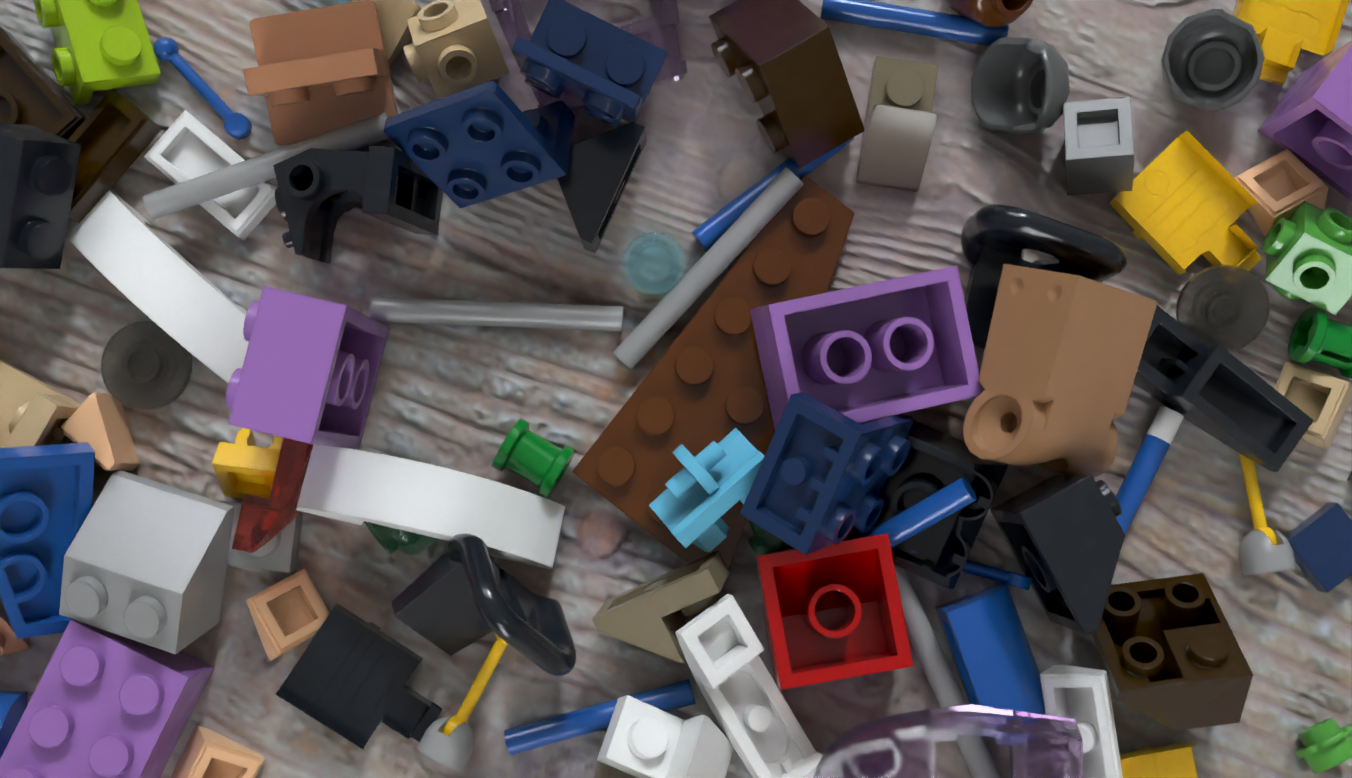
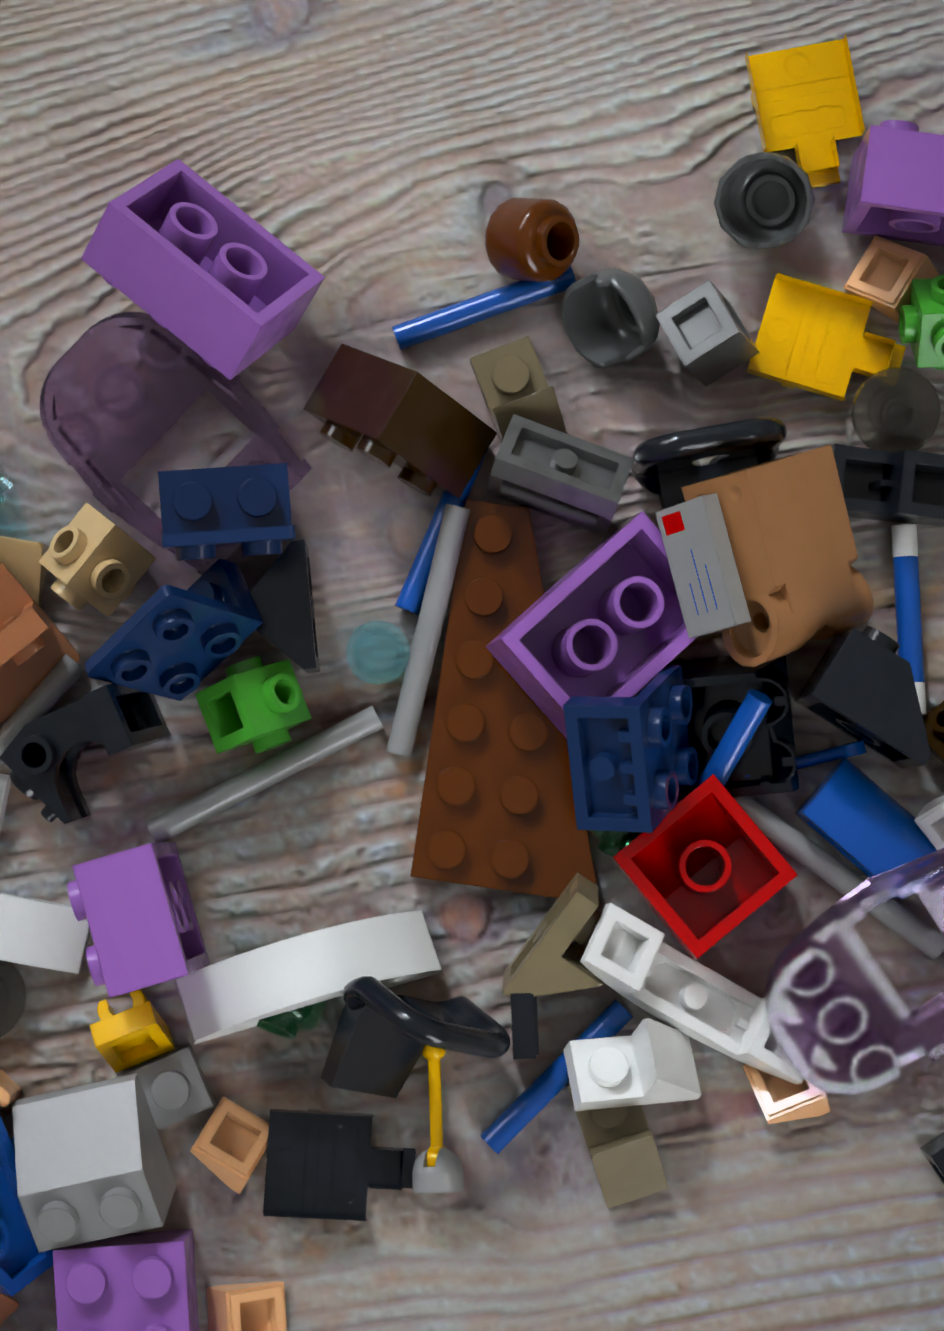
camera: 30 degrees left, 0 degrees up
clear red slope [232,438,313,553] -> none
green bush [492,418,576,499] -> none
medium azure hips [649,428,764,552] -> none
none -> bright green brick [195,656,312,754]
none -> flat silver tile [487,414,634,537]
none -> black tile [510,993,539,1059]
none -> light grey tile [655,493,751,639]

